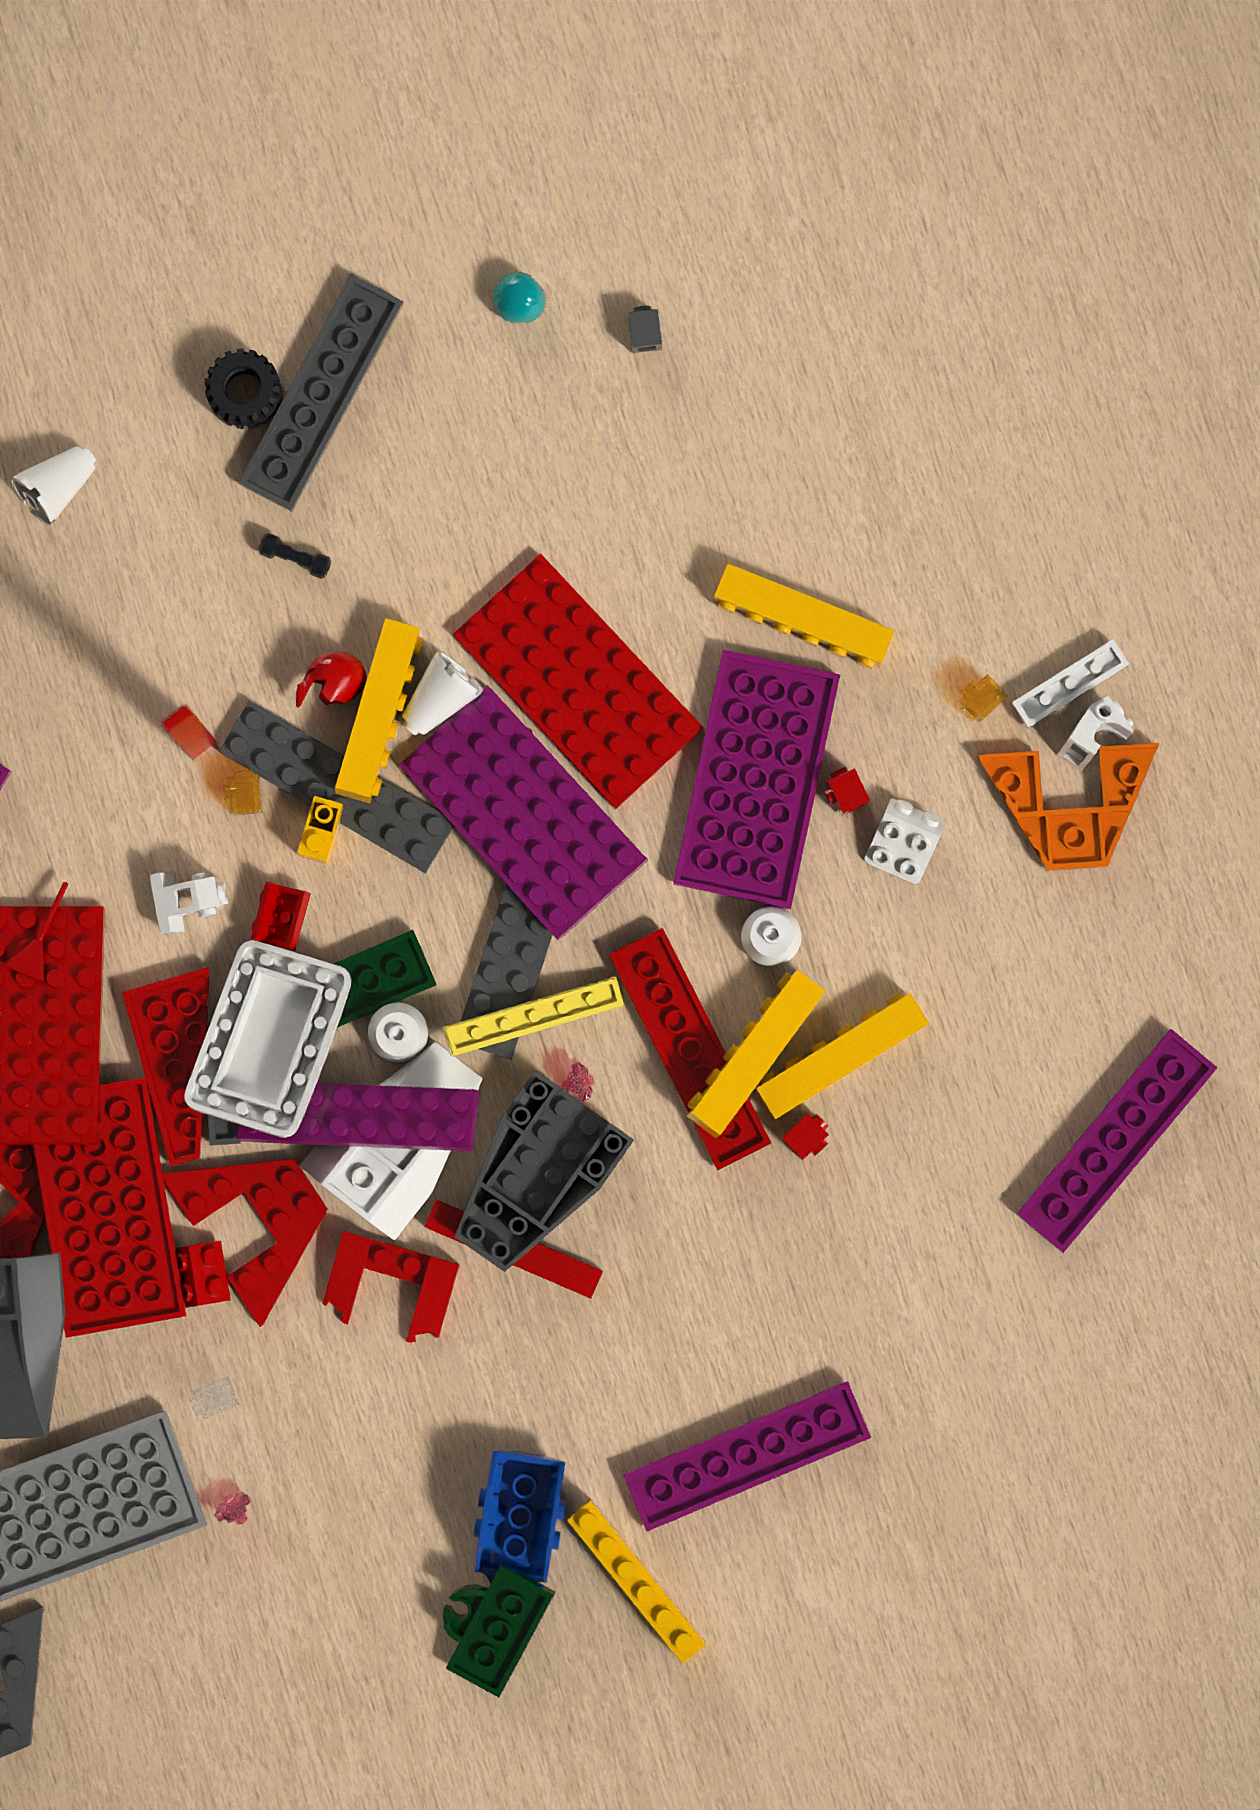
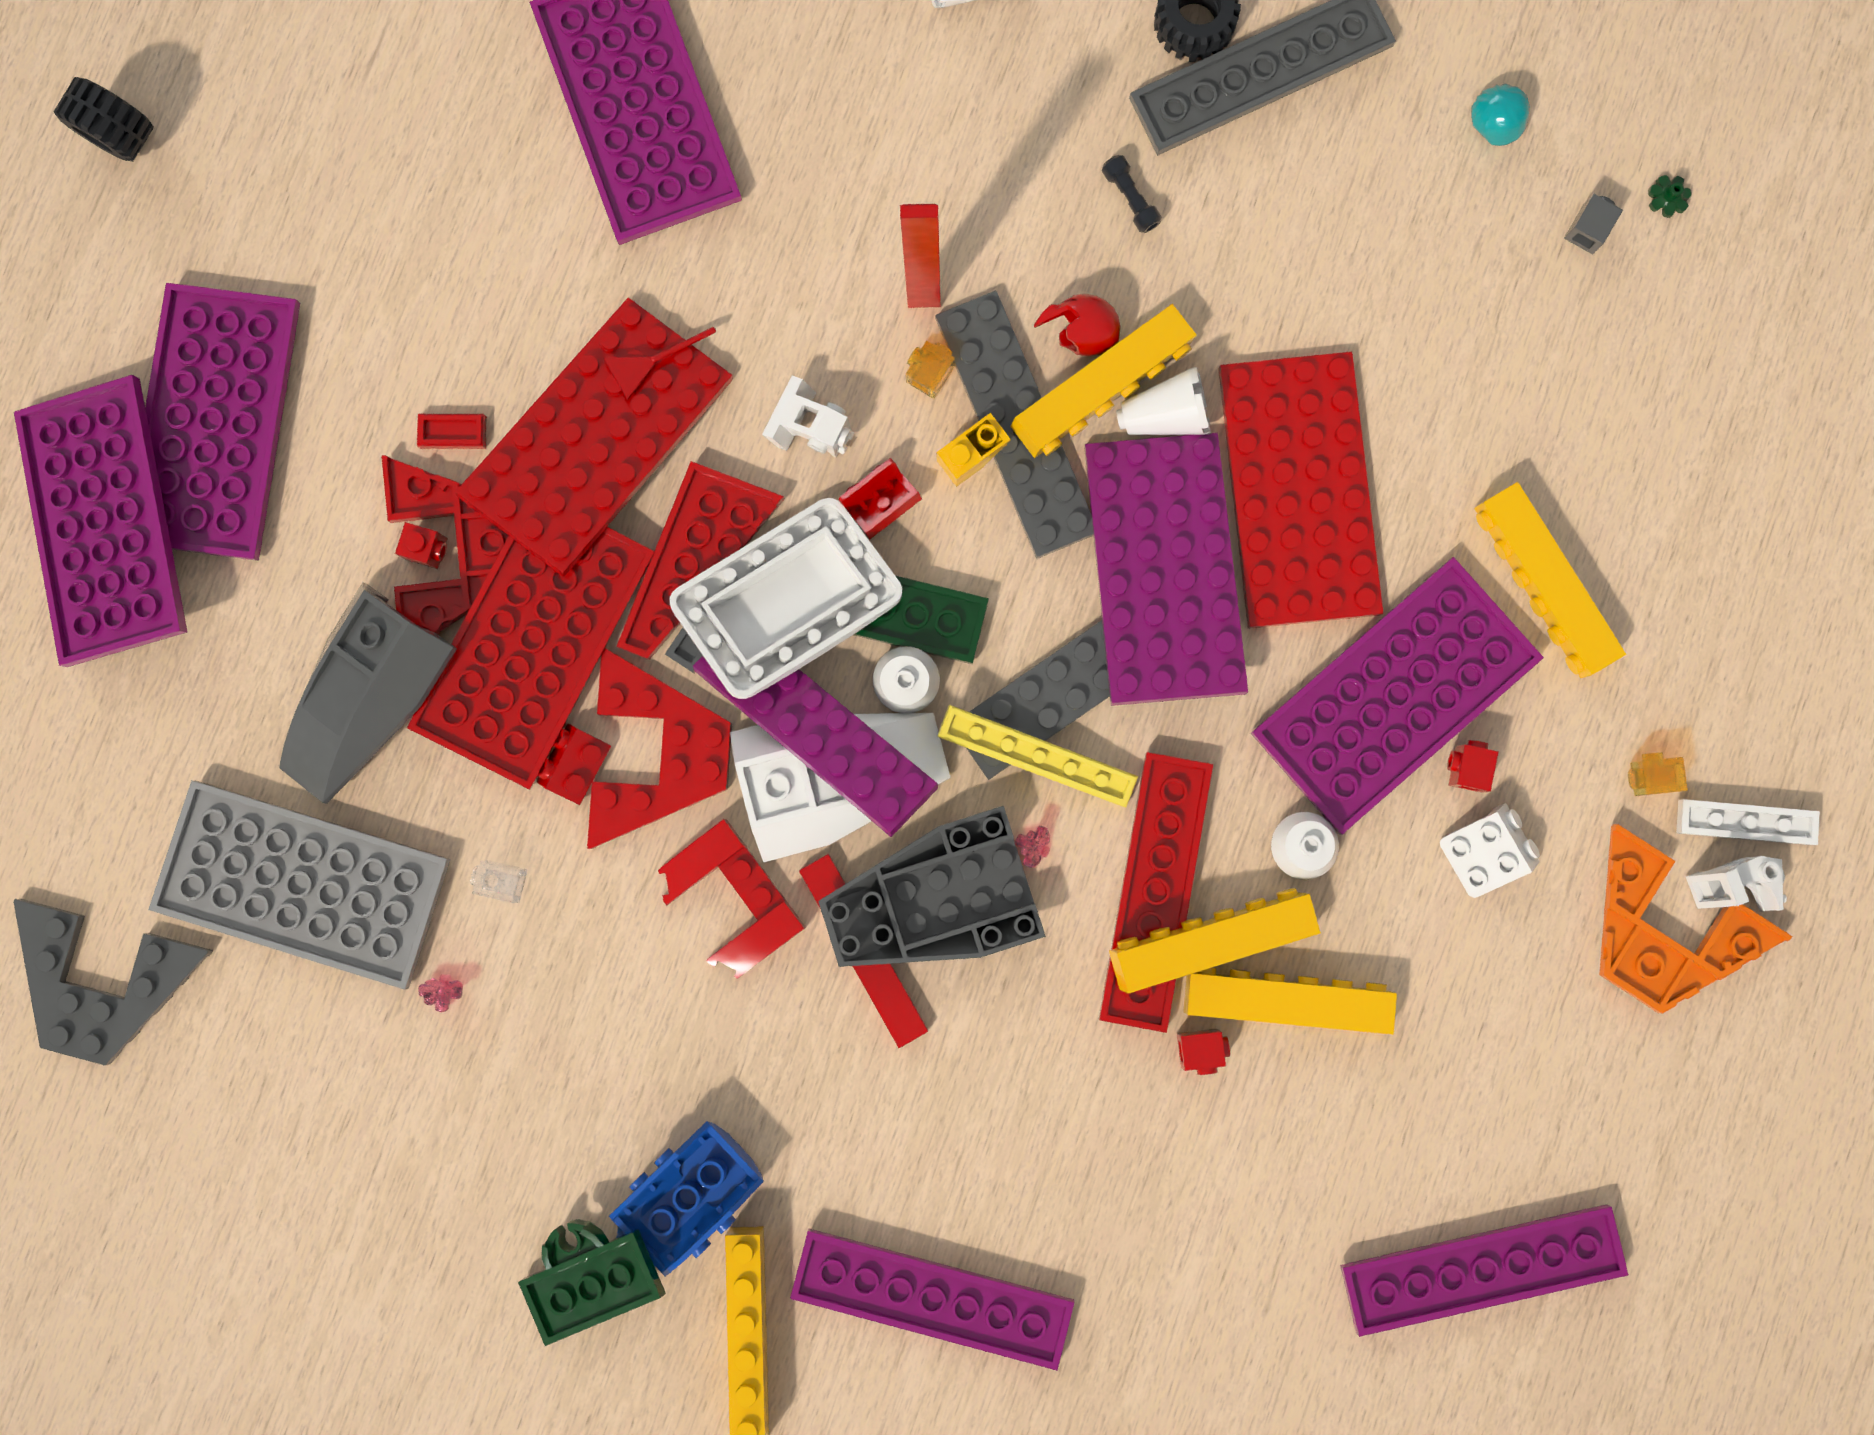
camera: 45 degrees right, 0 degrees up
none -> dark green plant [1648,175,1692,218]

